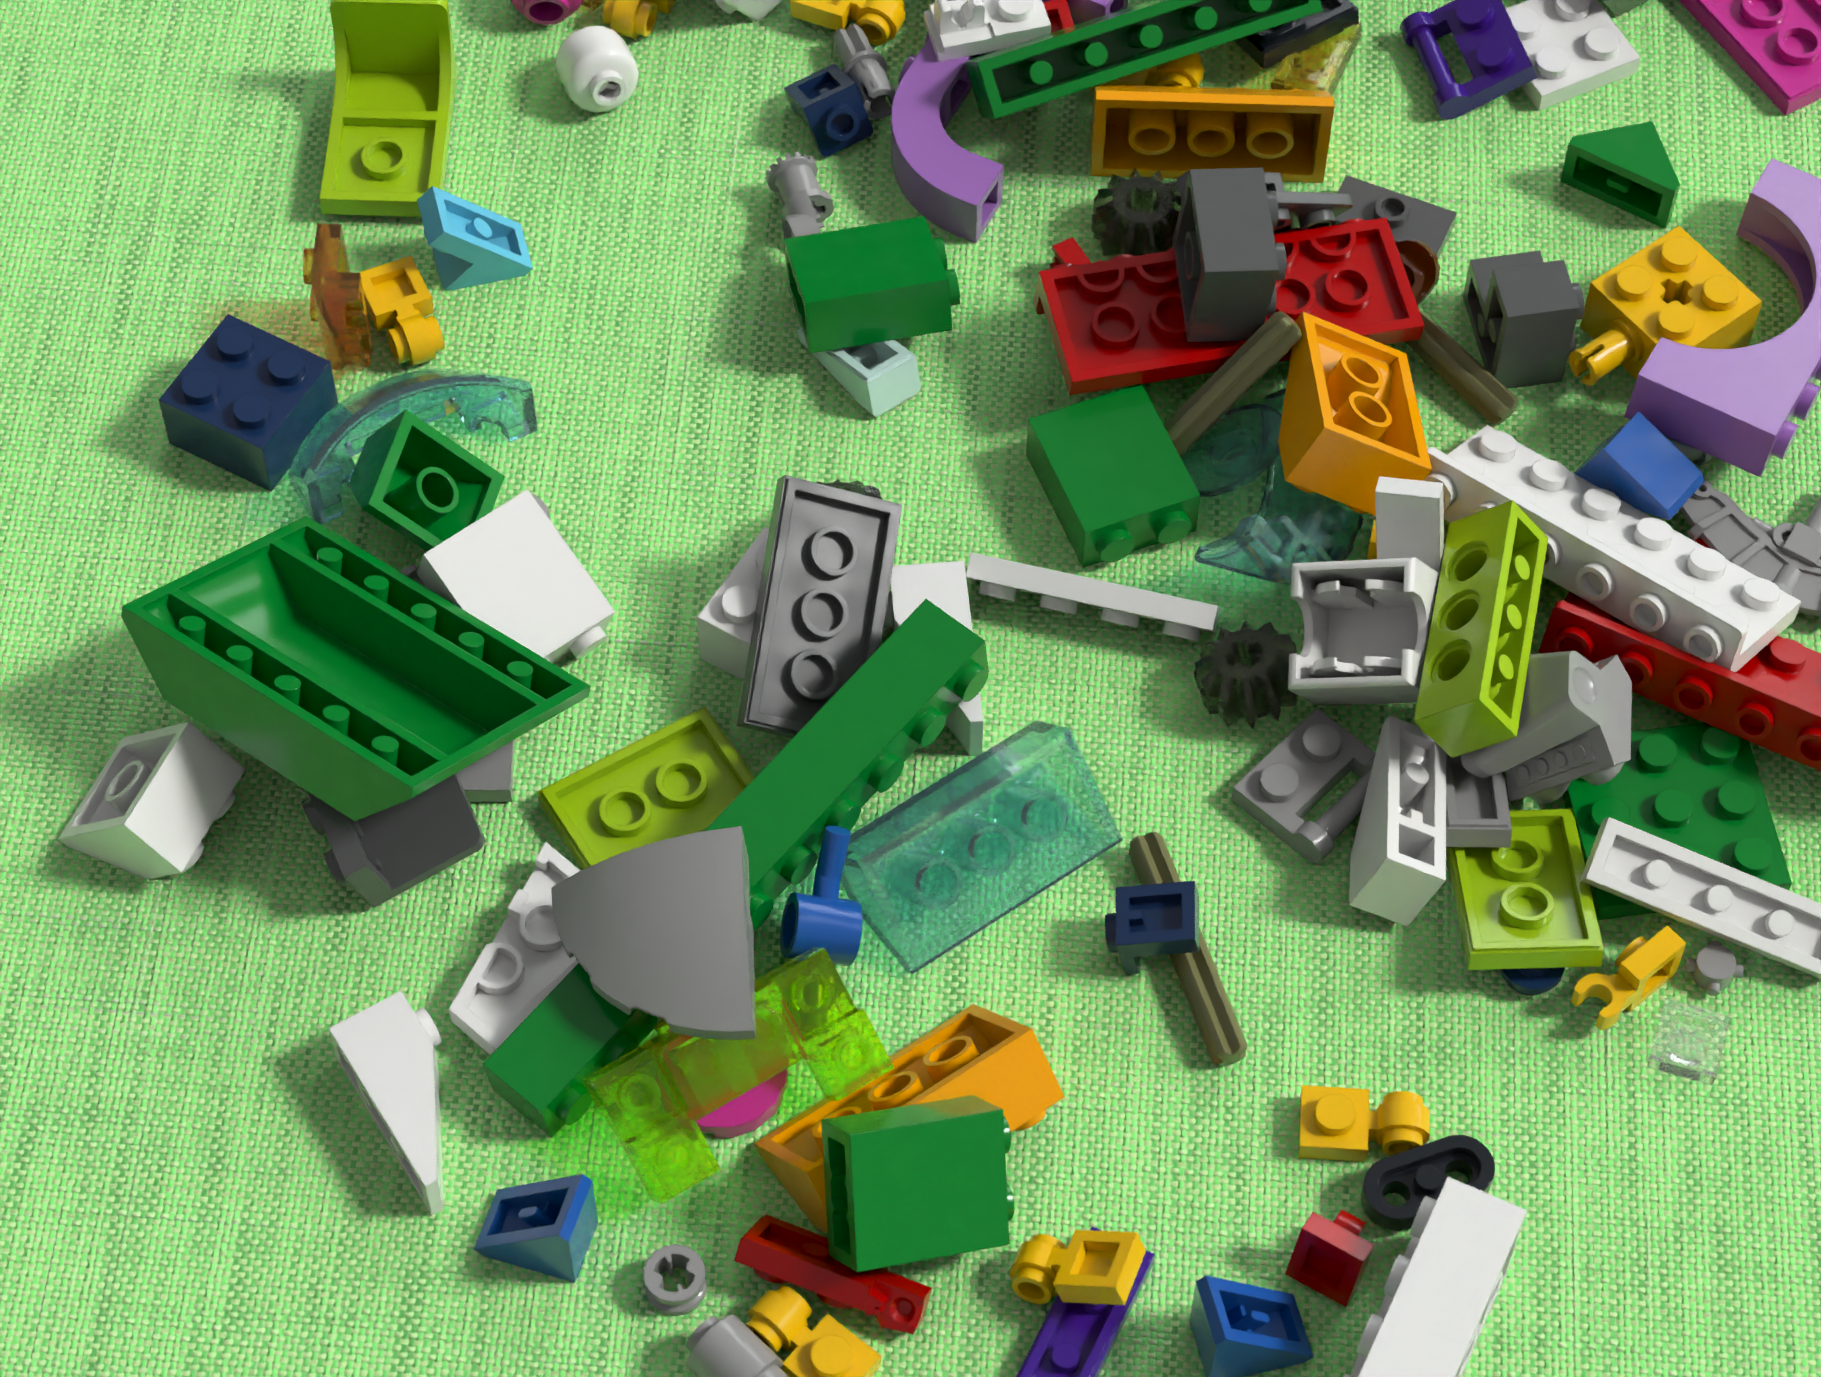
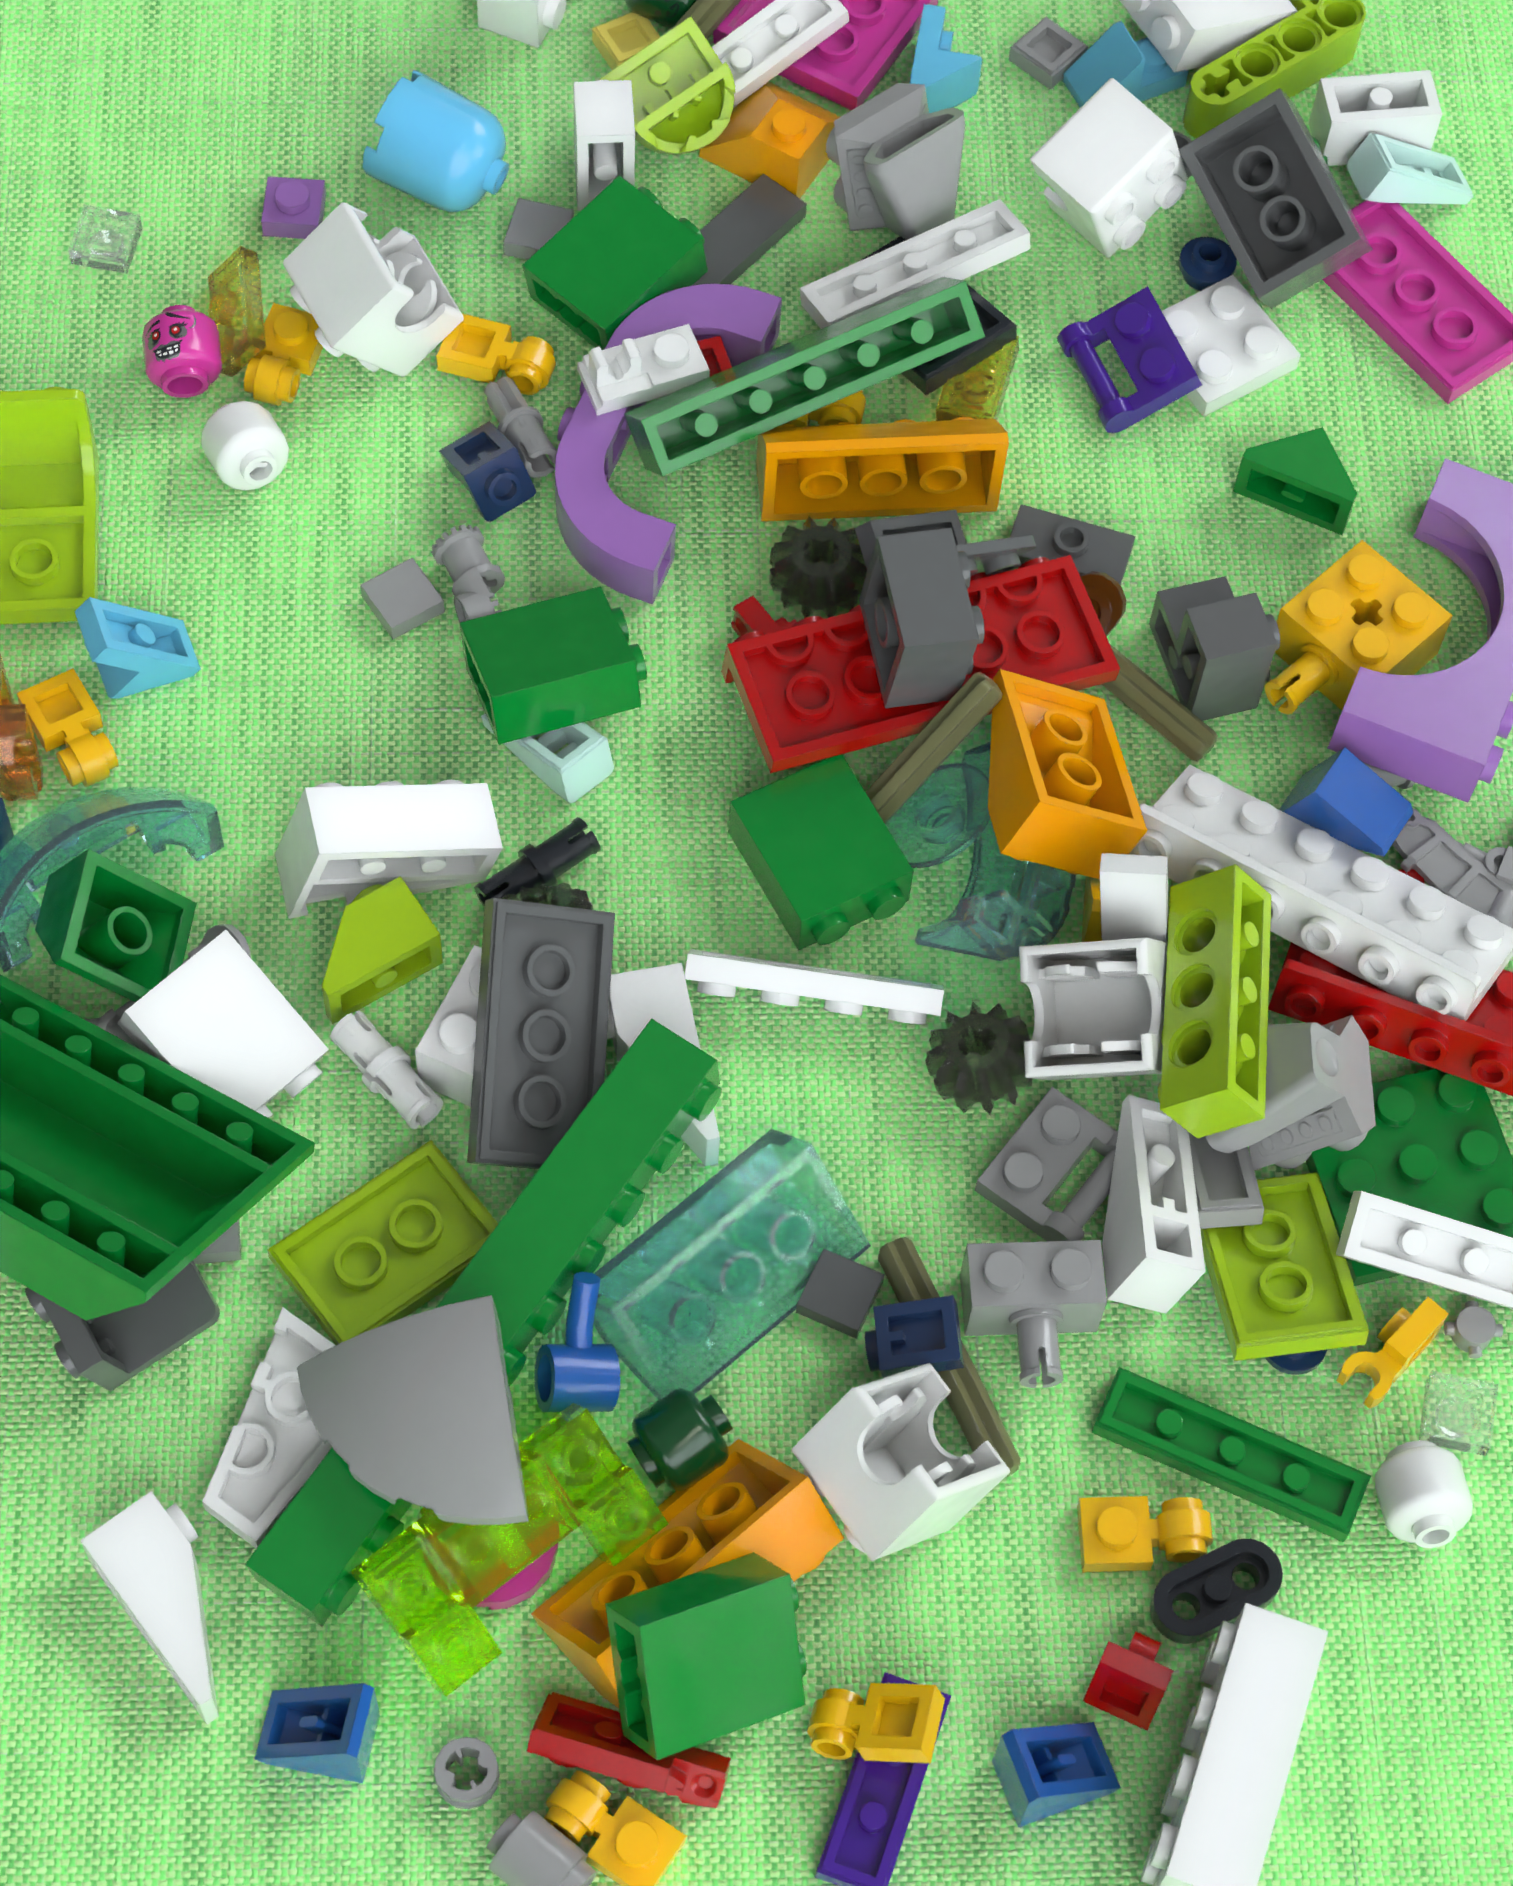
camera: 10 degrees left, 5 degrees up
none -> white wedge [275,780,503,919]
none -> lime slope [322,876,443,1024]
none -> white pin [330,1011,443,1129]
none -> light grey tile [360,558,445,639]
none -> black pin [474,817,601,906]
none -> dark green head [627,1388,733,1491]
none -> white piece [792,1363,1010,1561]
none -> dark grey tile [796,1249,885,1339]
none -> light grey brick [960,1240,1107,1388]
none -> green tile [1091,1367,1371,1542]
none -> white head [1375,1440,1473,1548]

